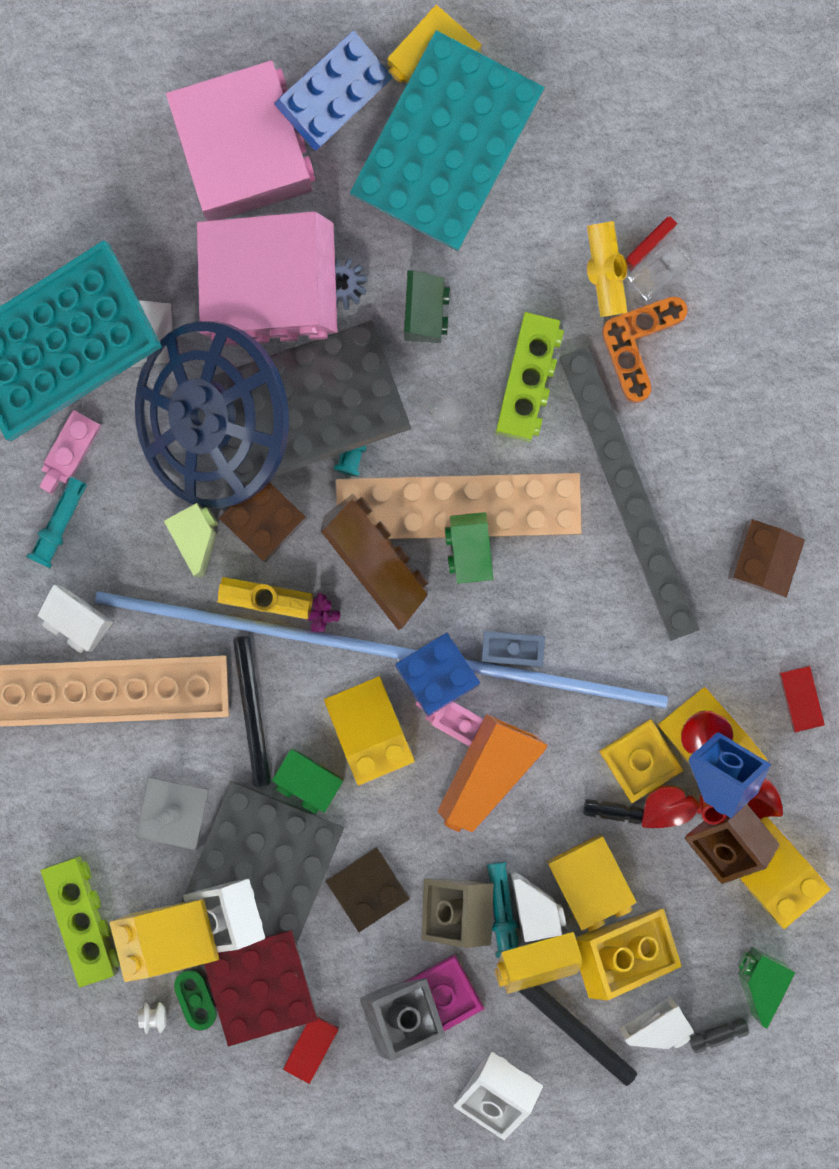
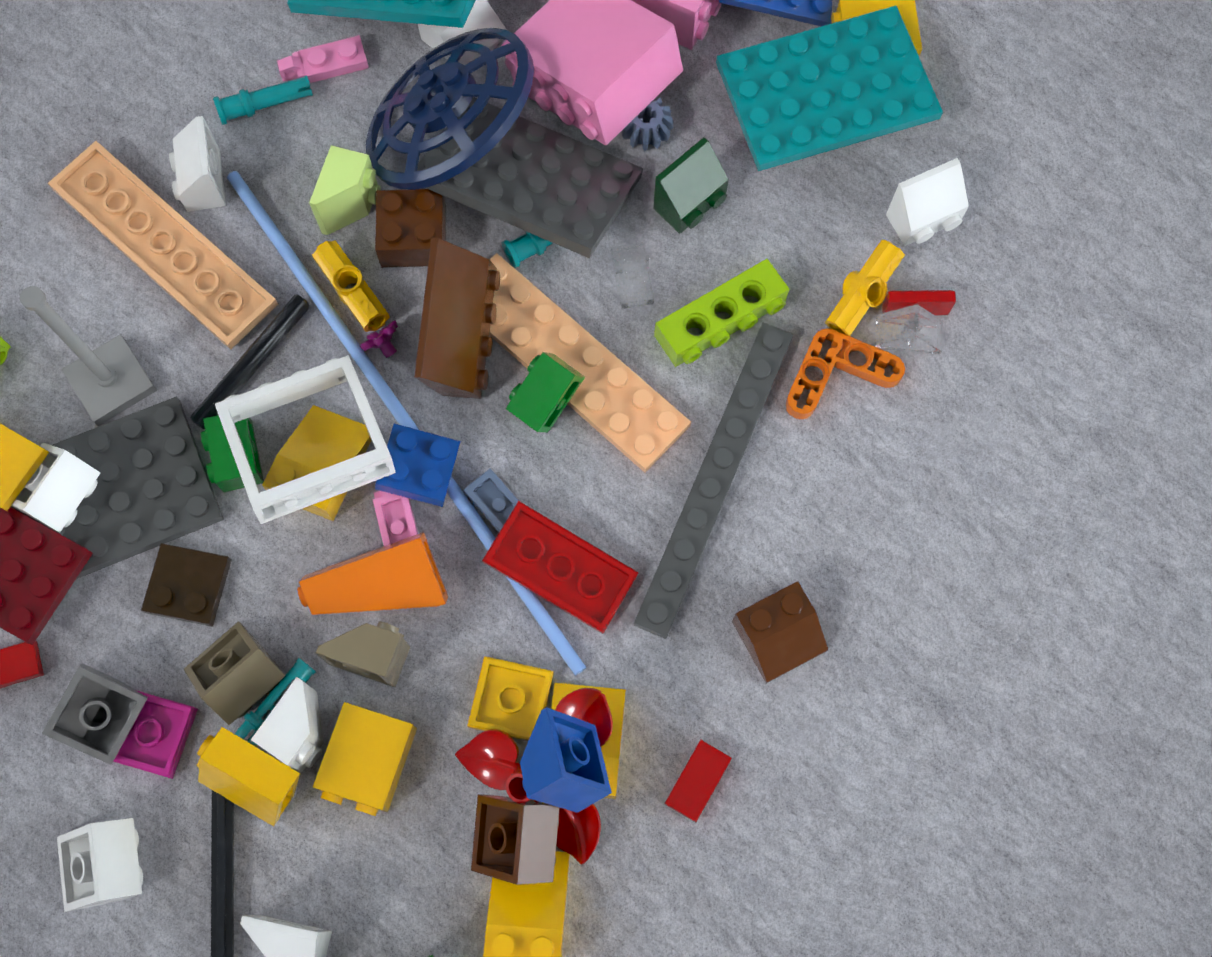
camera: 45 degrees right, 15 degrees down
yellow slope [576,908,682,1001] -> none
black axle [583,799,644,824] -> none
none -> white window [215,355,396,524]
none -> dark tan slope [316,621,410,687]
none -> red tile [482,501,638,634]
none -> white slope [886,158,969,246]

